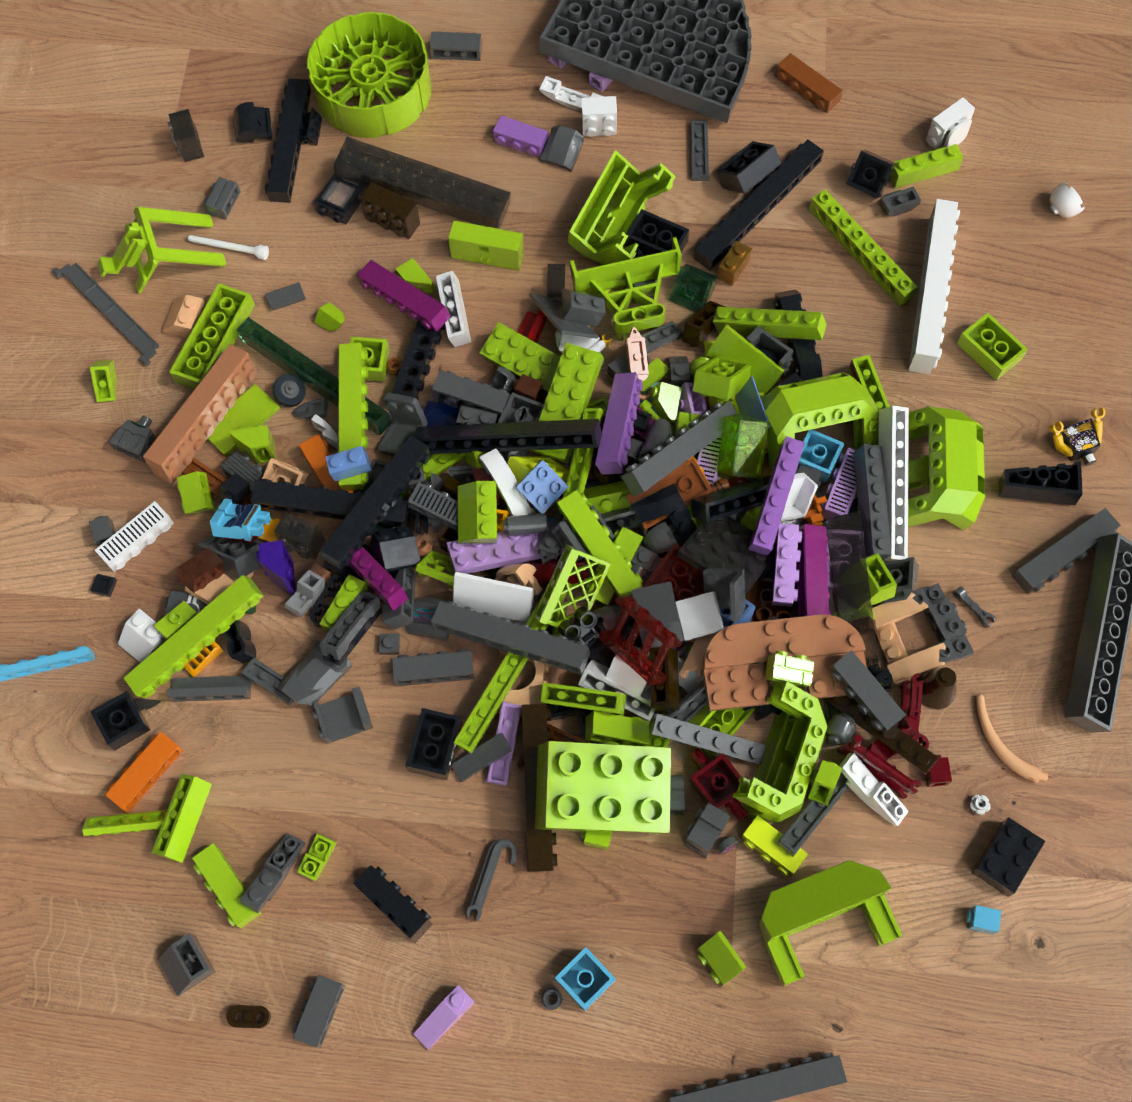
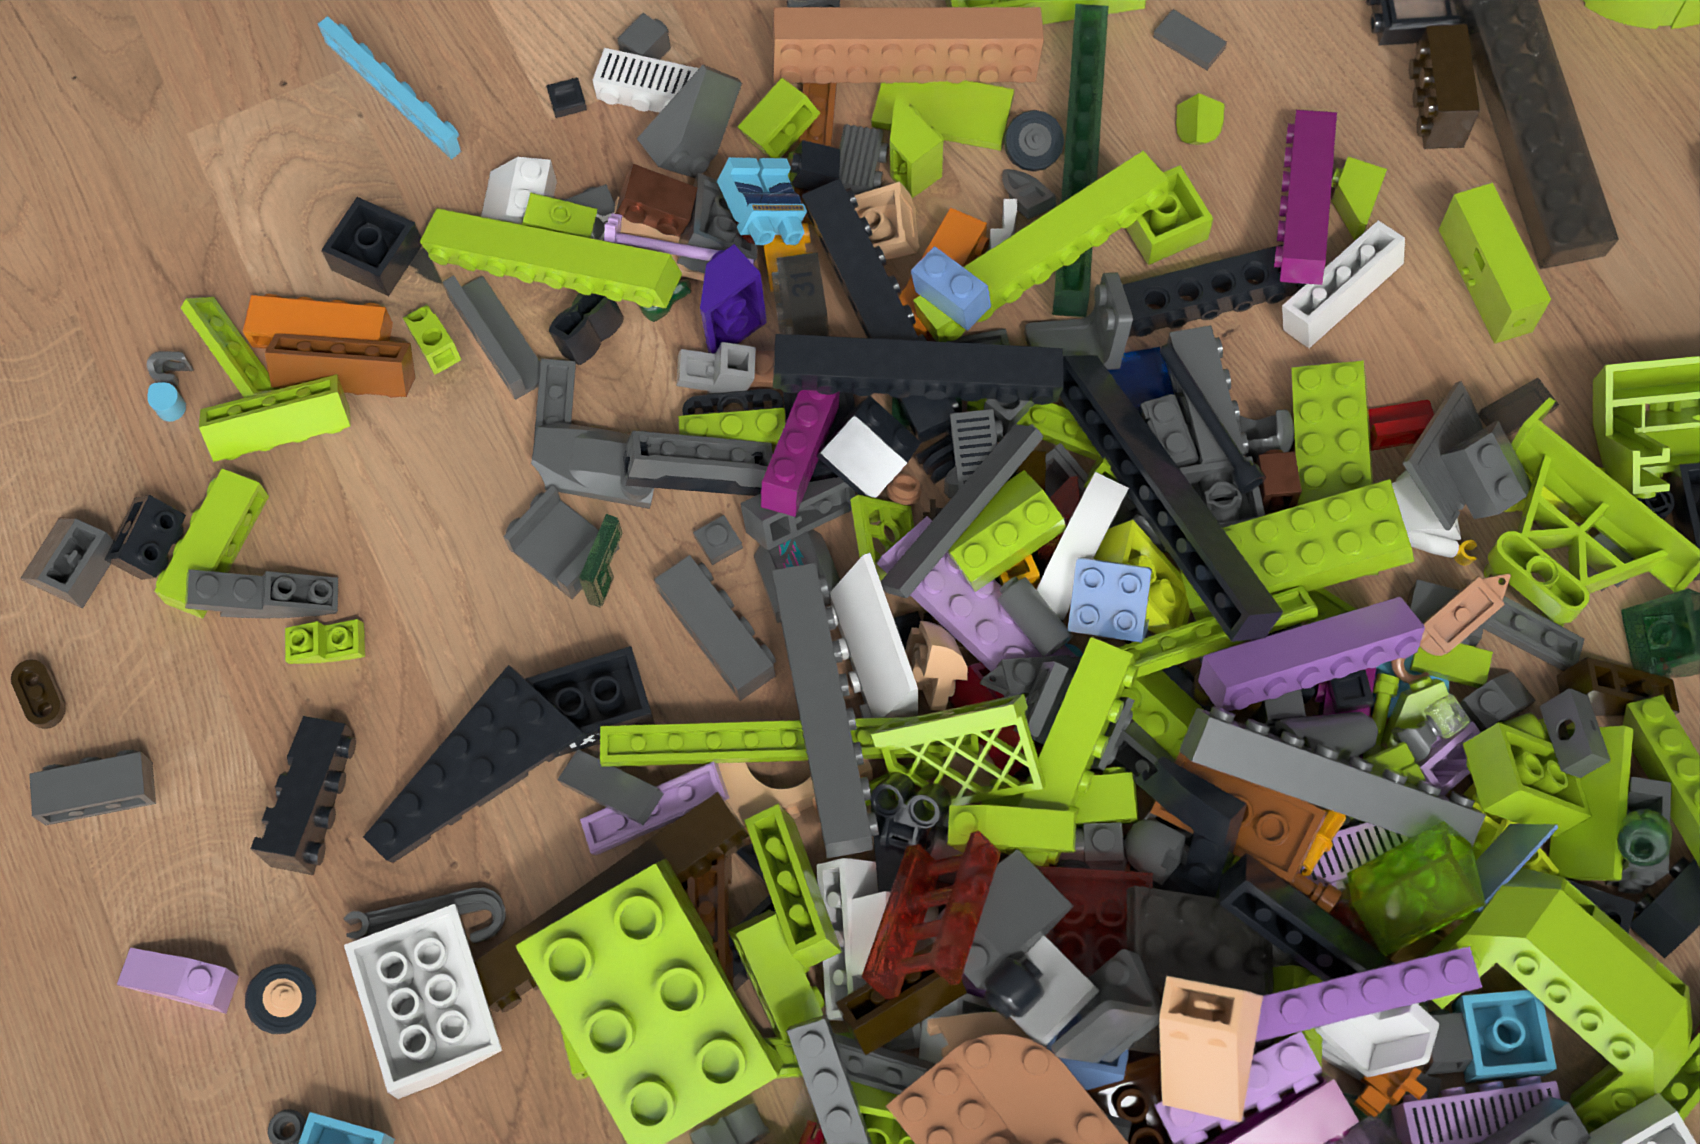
camera: 60 degrees right, 0 degrees up
light orange slope [184,641,224,677] -> none
dark orange plate [387,357,403,375] -> none
none -> black brick [104,495,186,580]
none -> leg [146,351,194,422]
none -> black wheel [245,964,316,1034]
none -> dark orange brick [265,333,416,398]
none -> white slope [344,904,502,1099]
none -> black wing [363,665,589,863]
none -> lime leg [403,304,461,375]
none -> clear green tile [579,514,623,608]
none -> lavender piece [604,213,754,264]
none -> dark grey slope [637,65,742,178]
none -> dark grey tile [881,424,1043,599]
none -> lime slope [948,805,1076,853]
none -> black head [984,957,1044,1019]
none -> light nougat slope [1159,976,1263,1122]
none -> black piece [1160,344,1266,494]
none -> leg [1391,694,1471,761]
none -> dark grey piece [1540,688,1611,778]
none -> clear green head [1617,809,1673,867]

